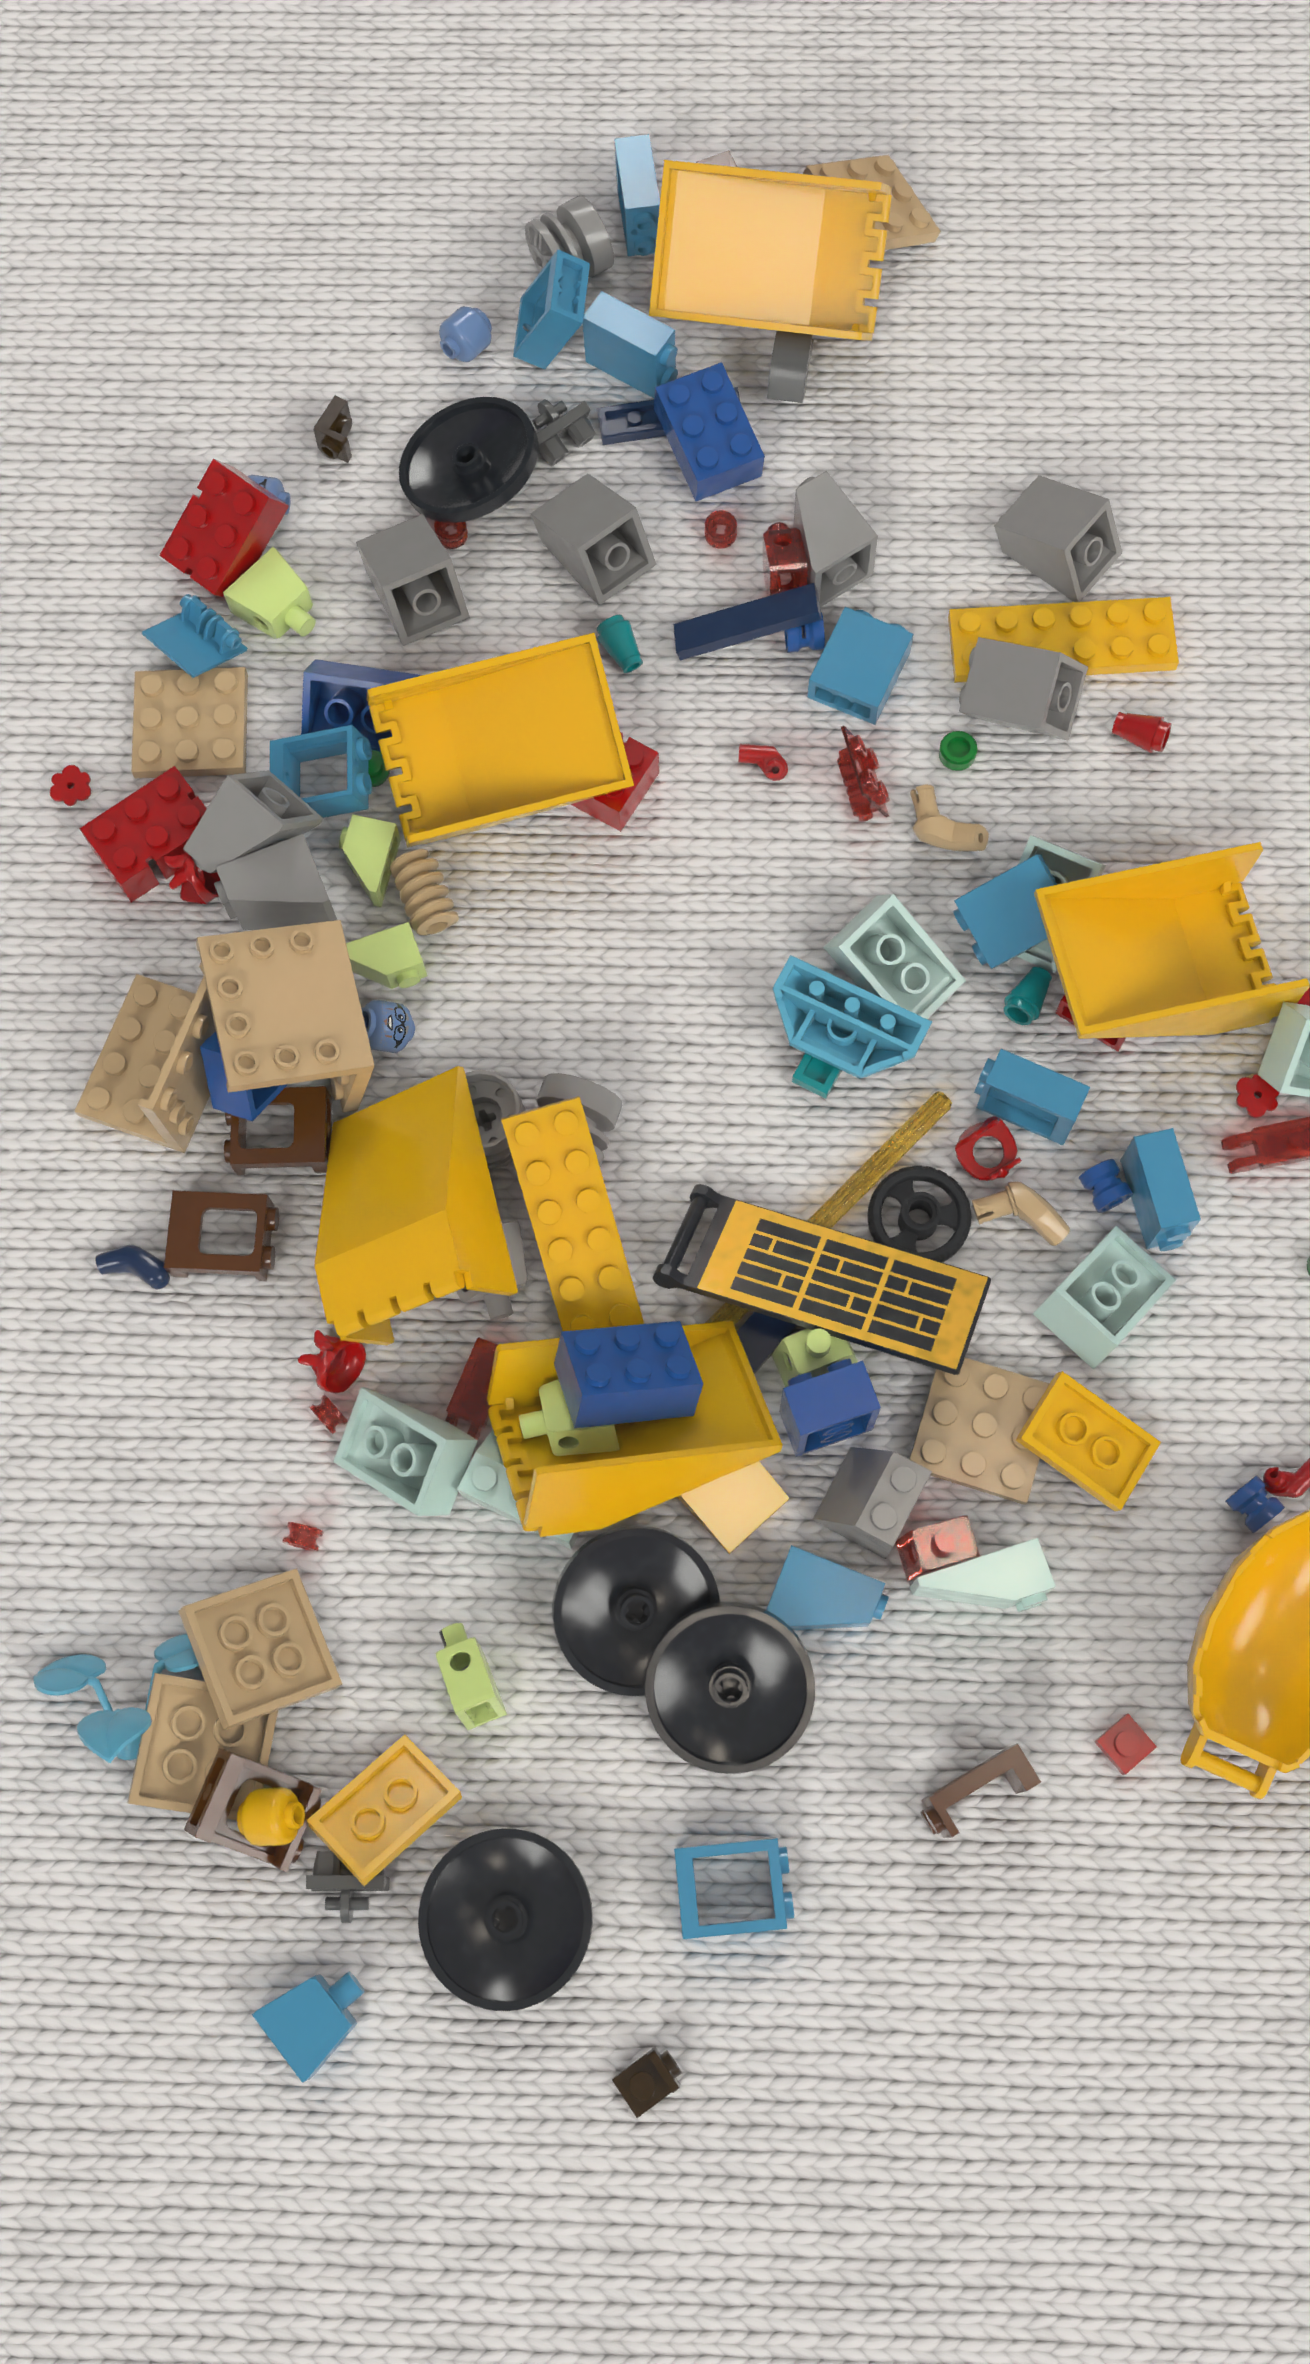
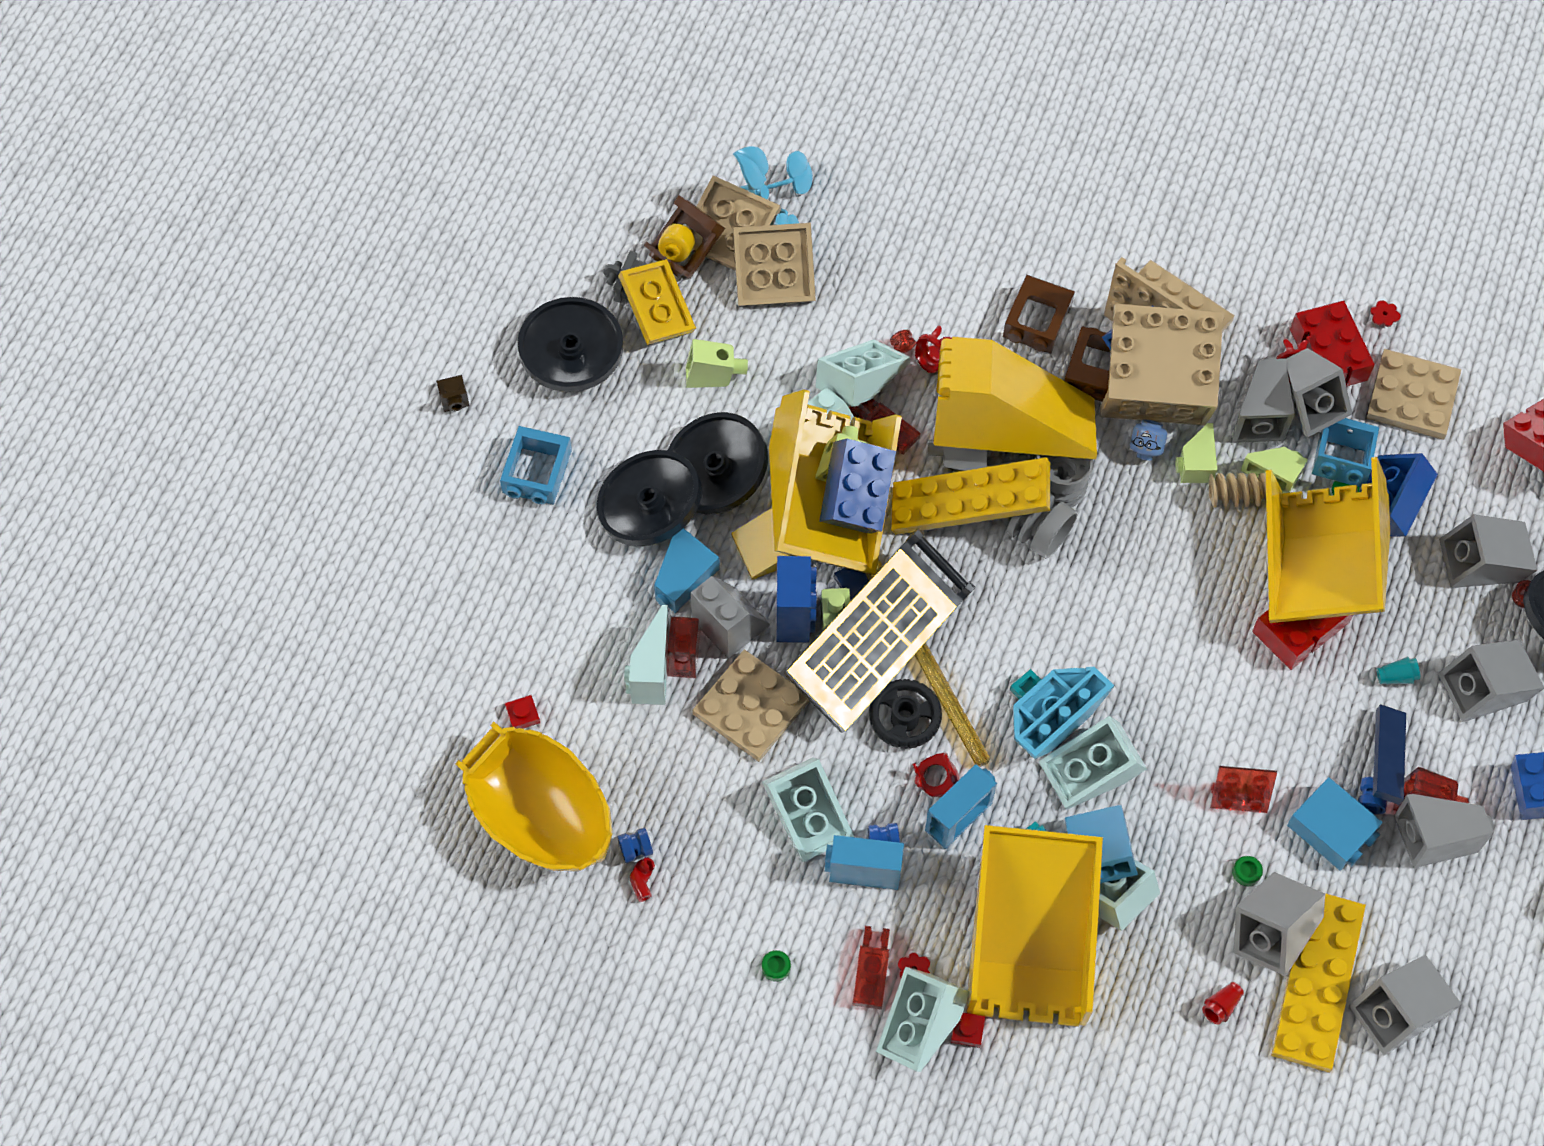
camera: 105 degrees right, 10 degrees down
dark blue arm [95,1245,170,1290] -> none
dark azure hinge [142,594,248,678] -> none
yellowish green torso [223,547,316,639] -> none
dark azure torso [252,1971,365,2083] -> none
clear red bush [282,1522,324,1552] -> none
clear red bush [705,510,737,549] -> none
red arm [738,744,788,781] -> none
tan arm [910,784,989,852] -> none
reddish brown window [920,1743,1041,1838] -> none
tan arm [971,1182,1070,1246] -> none
yellow plate [1016,1371,1161,1511] -> none

